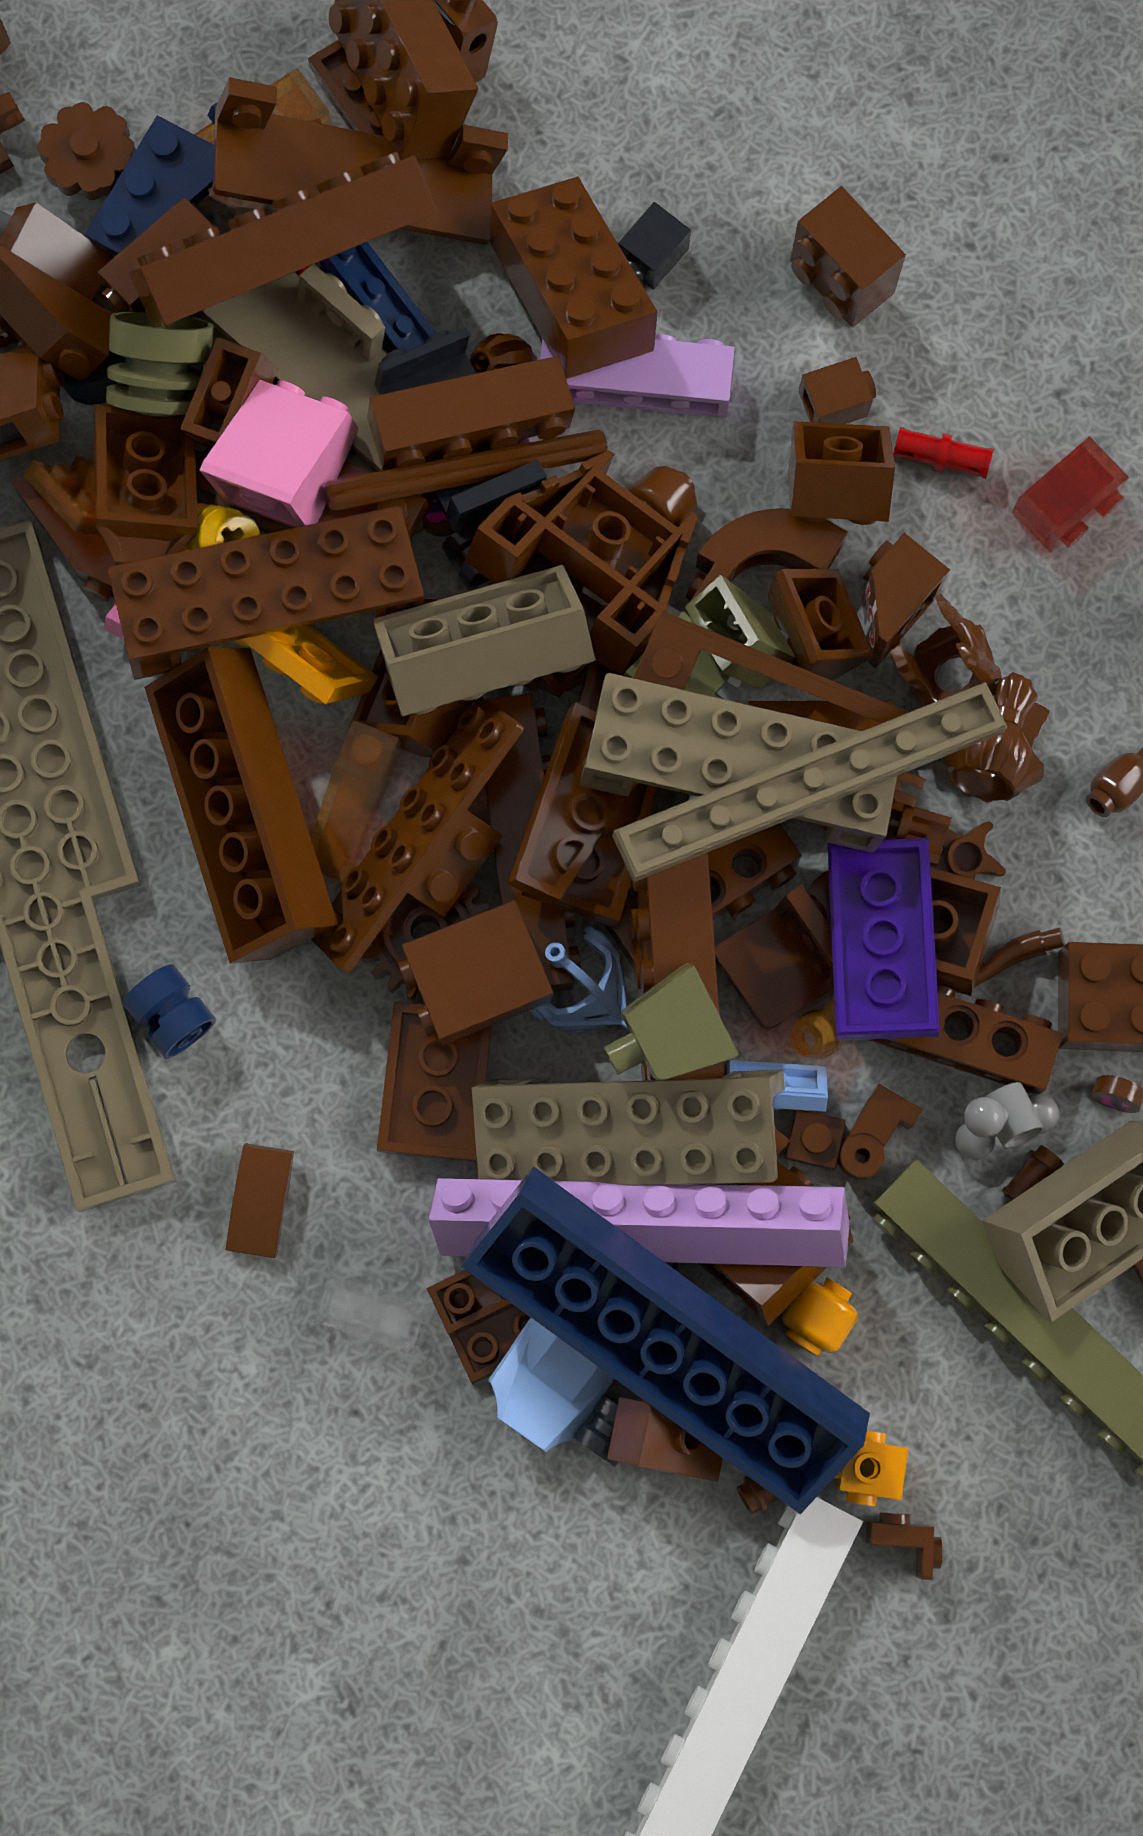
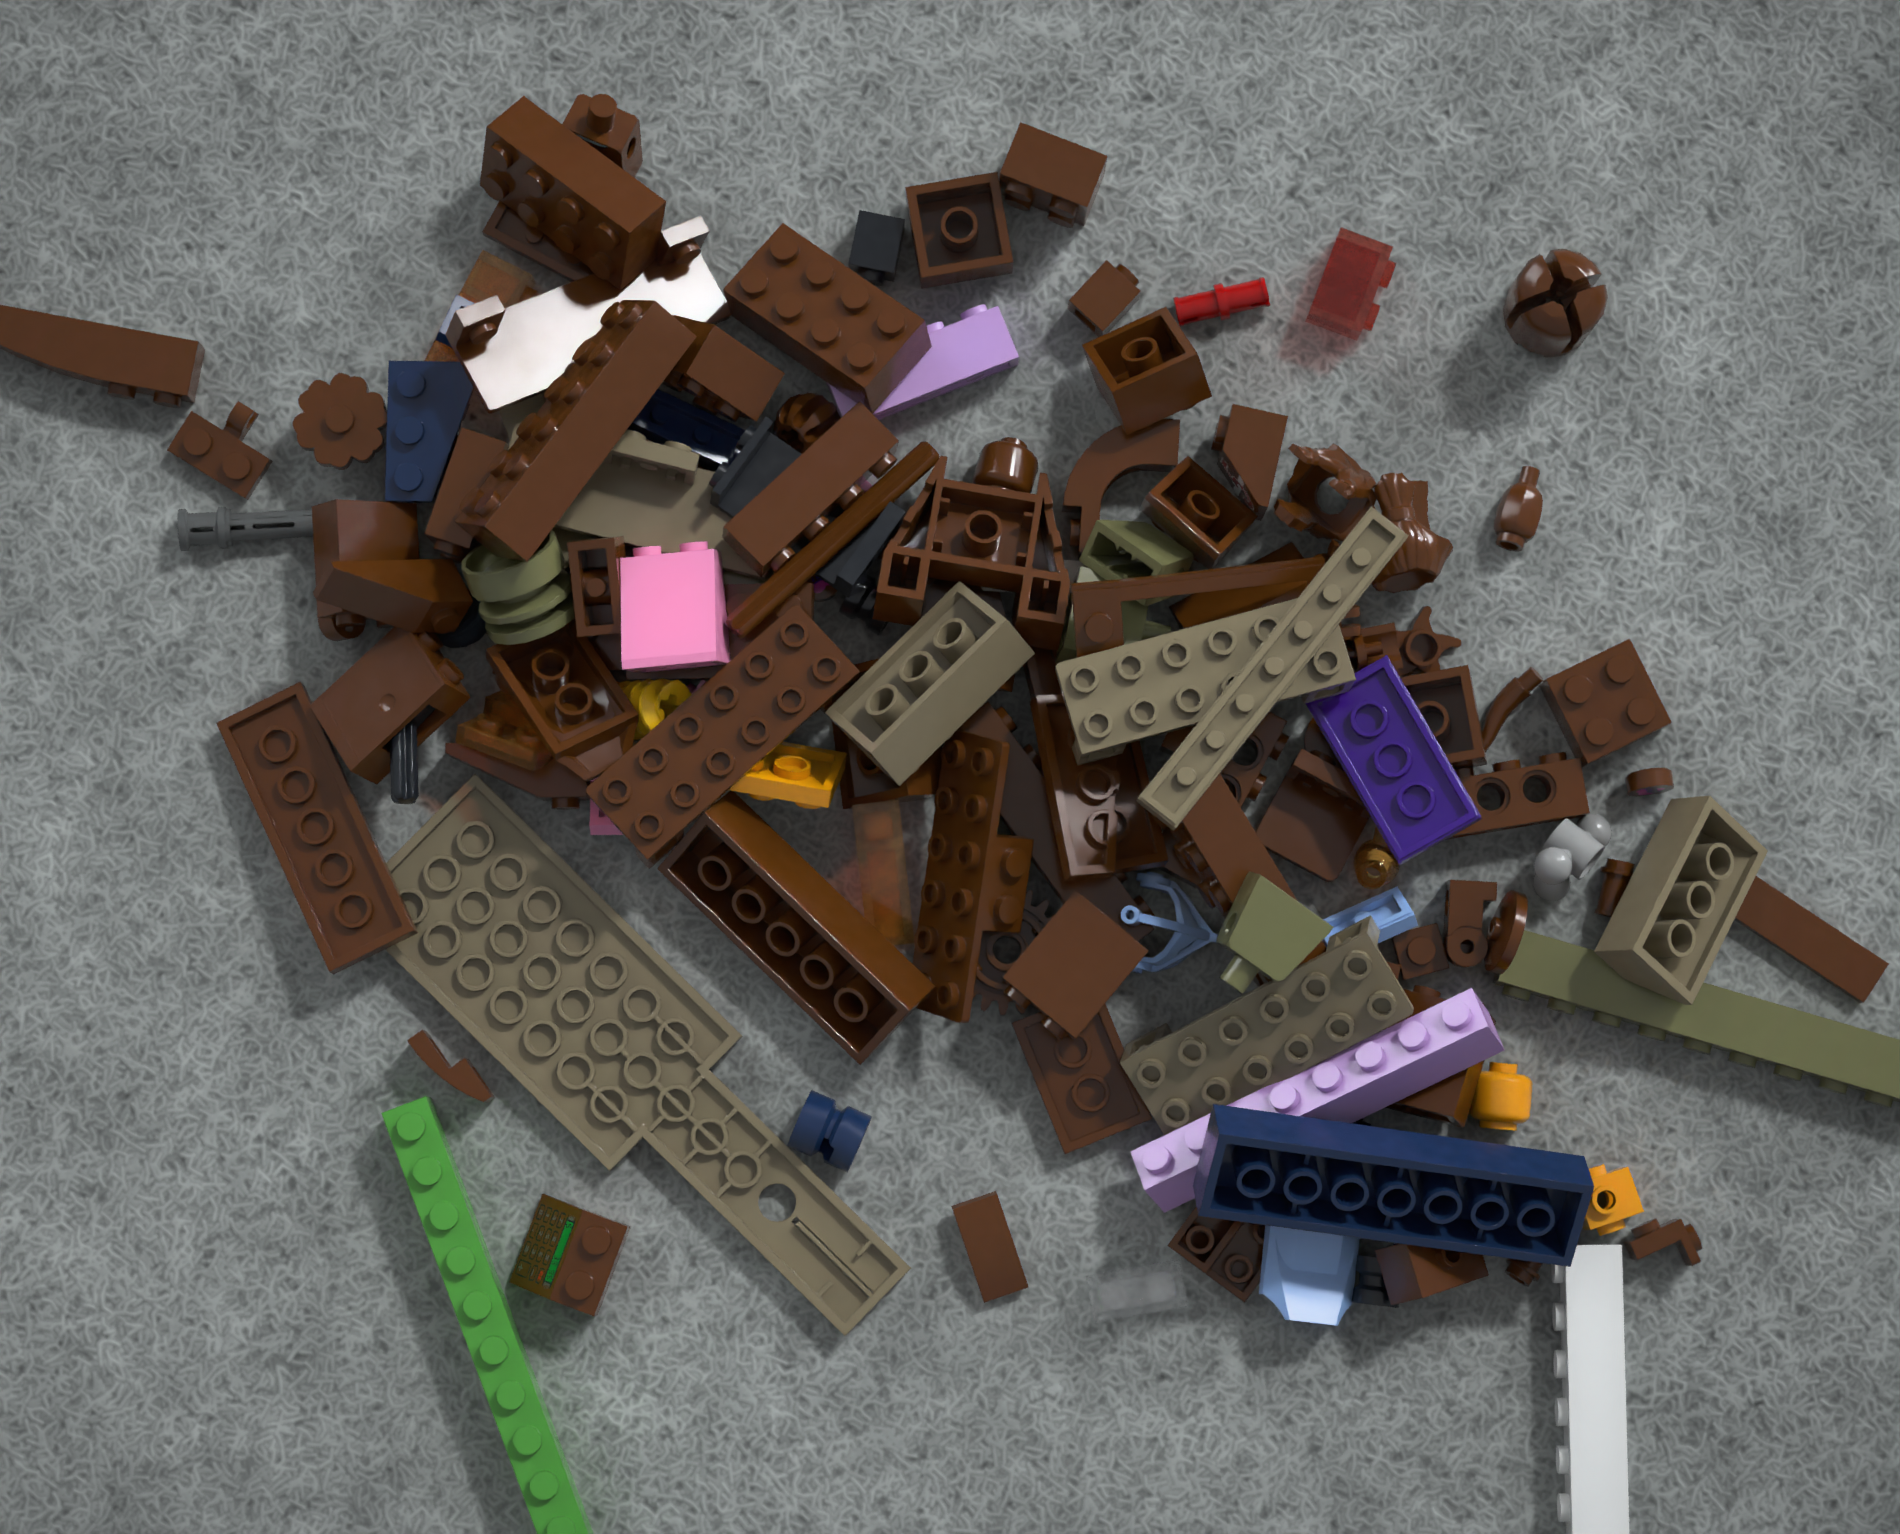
camera: 30 degrees left, 5 degrees up
none -> reddish brown brick [662,315,785,422]
none -> reddish brown brick [905,172,1013,289]
none -> reddish brown piece [1484,890,1528,975]

